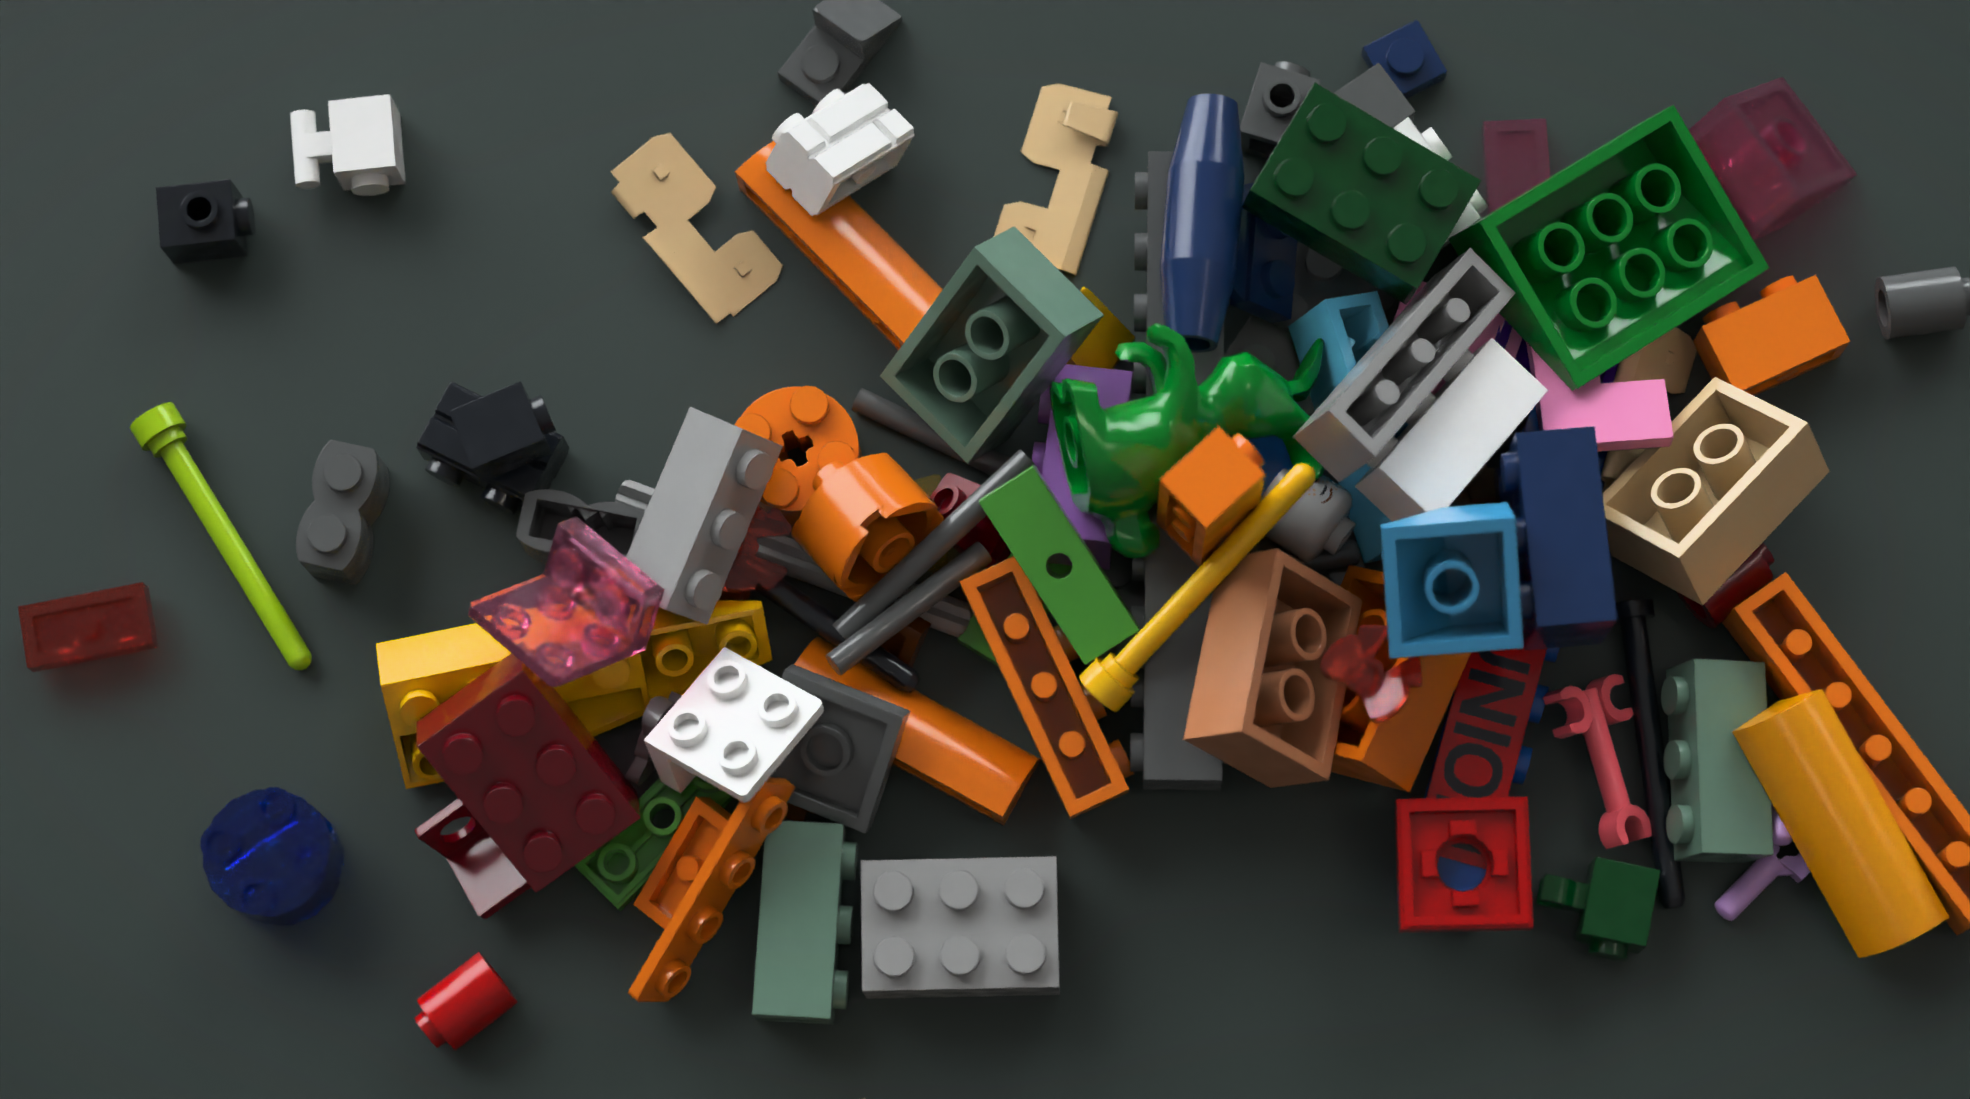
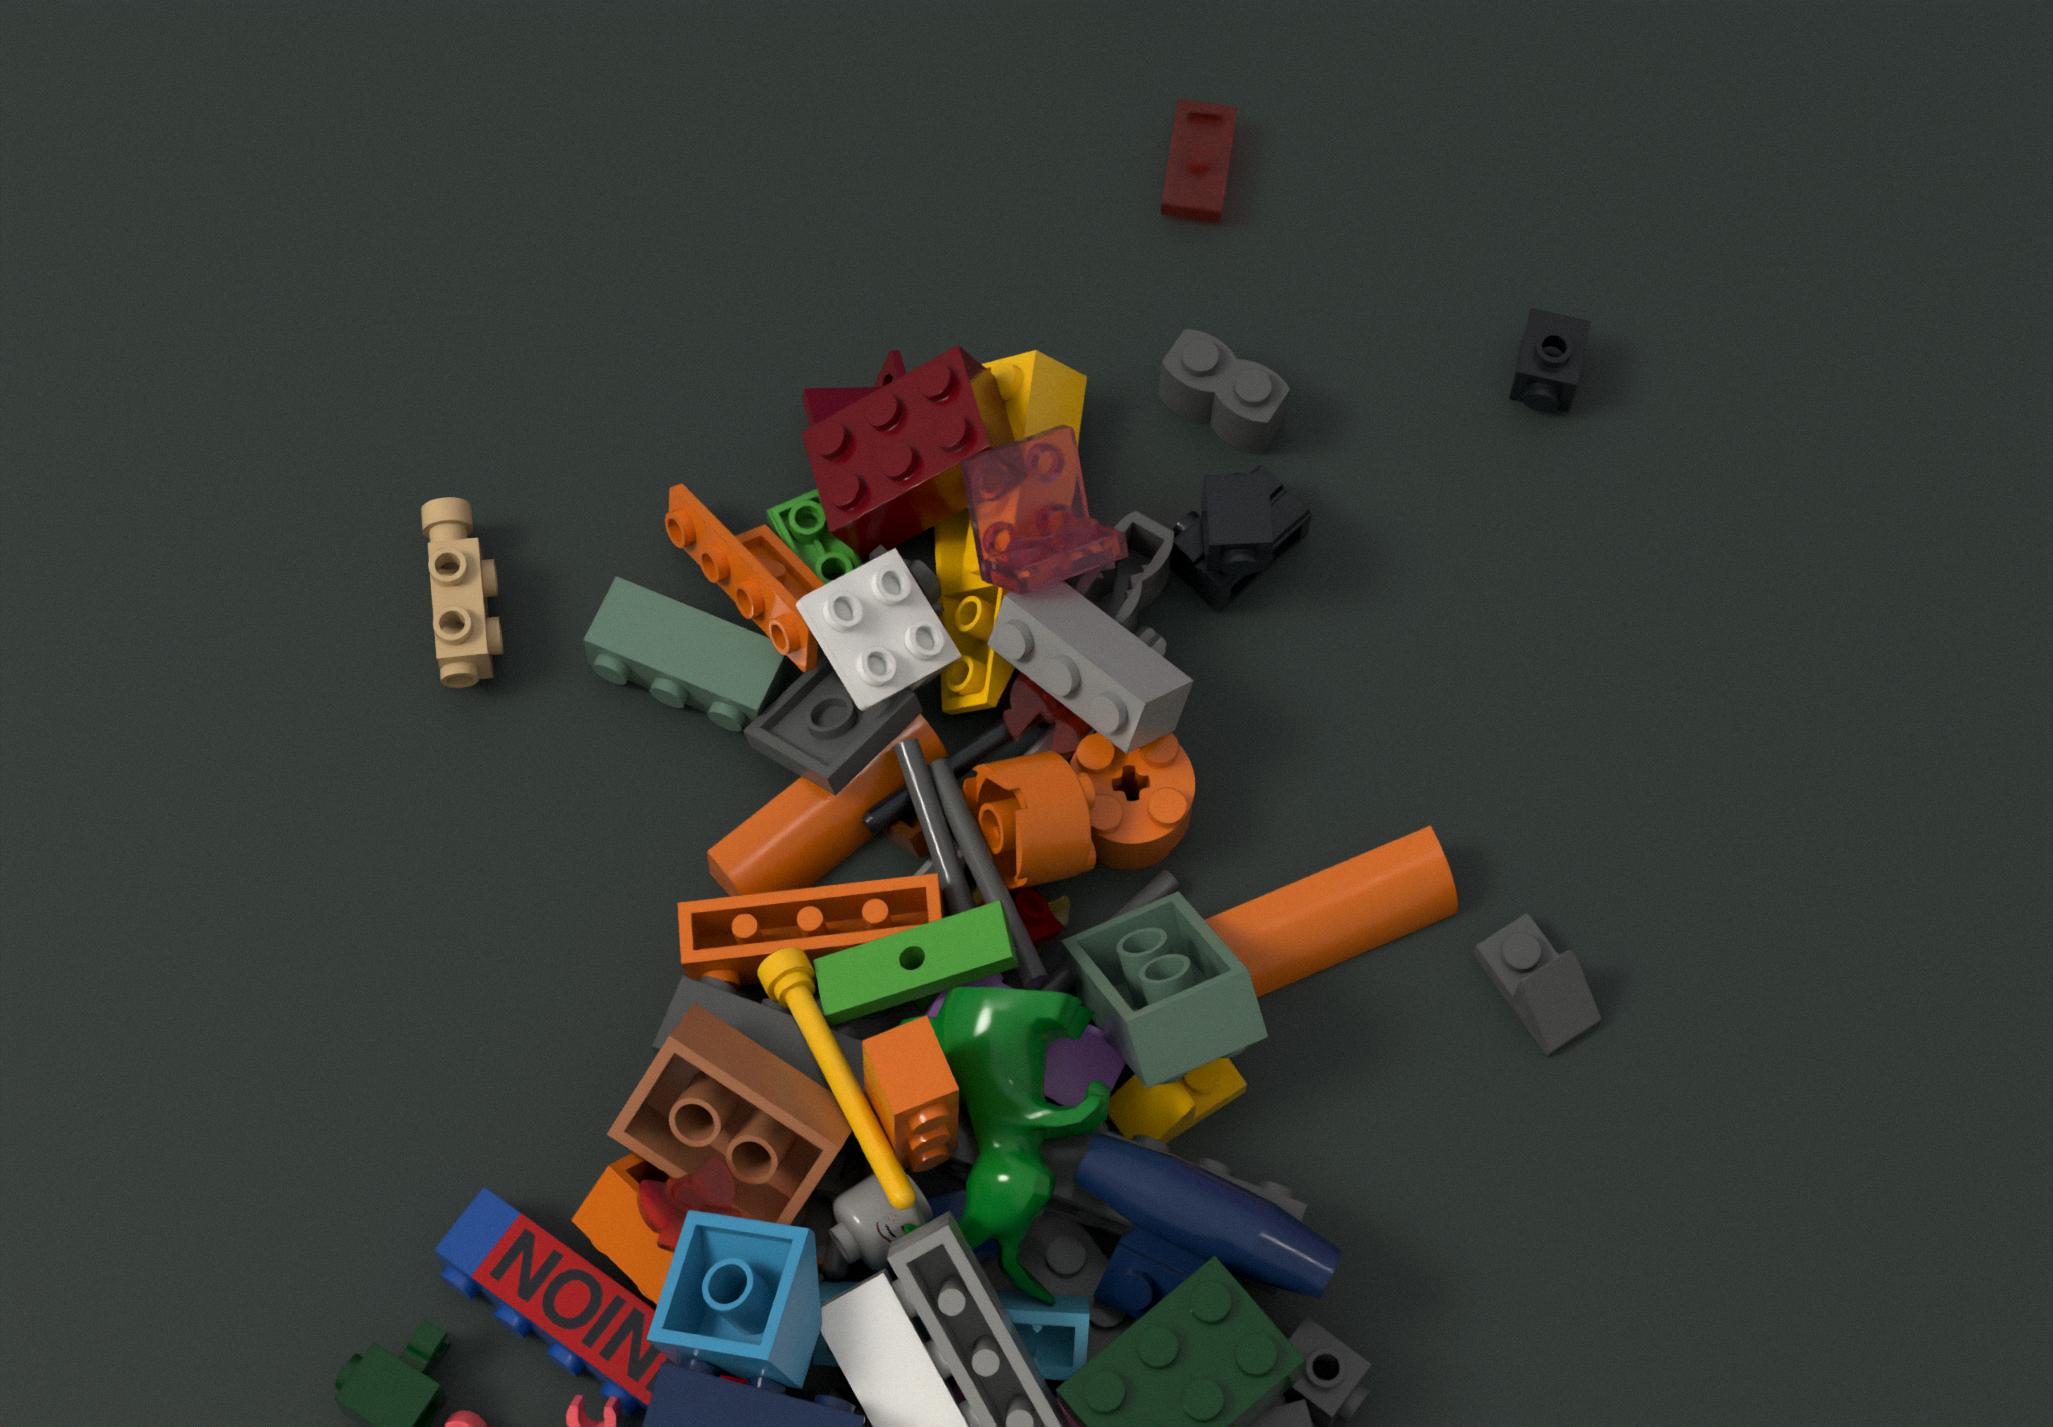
camera: 100 degrees right, 10 degrees down
lime piece [130,402,312,671] -> none
clear blue brick [200,787,344,925] -> none
white brick [290,94,406,196] -> none
red brick [414,952,518,1051] -> none
tan piece [611,133,783,324] -> none
white brick [766,83,915,216] -> none
light grey brick [861,856,1060,999] -> none
tan piece [994,83,1118,276] -> none
red piece [1395,797,1533,933] -> none

